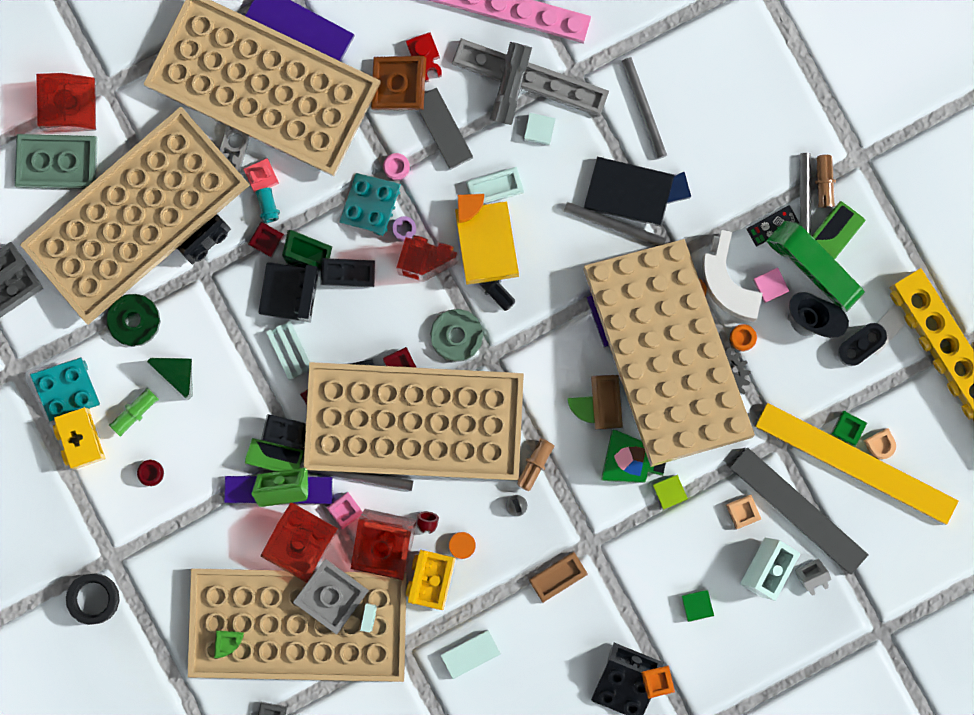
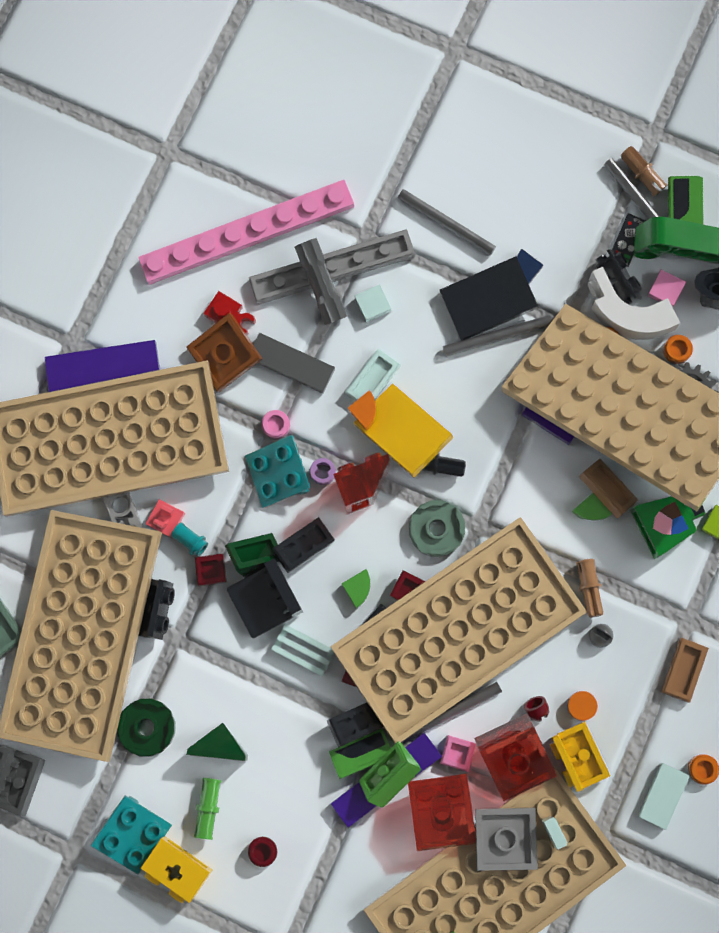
camera: 30 degrees left, 5 degrees down
none -> bright green tile [342,569,370,609]
none -> black hinge [596,249,642,305]
none -> orange tile [688,754,719,784]

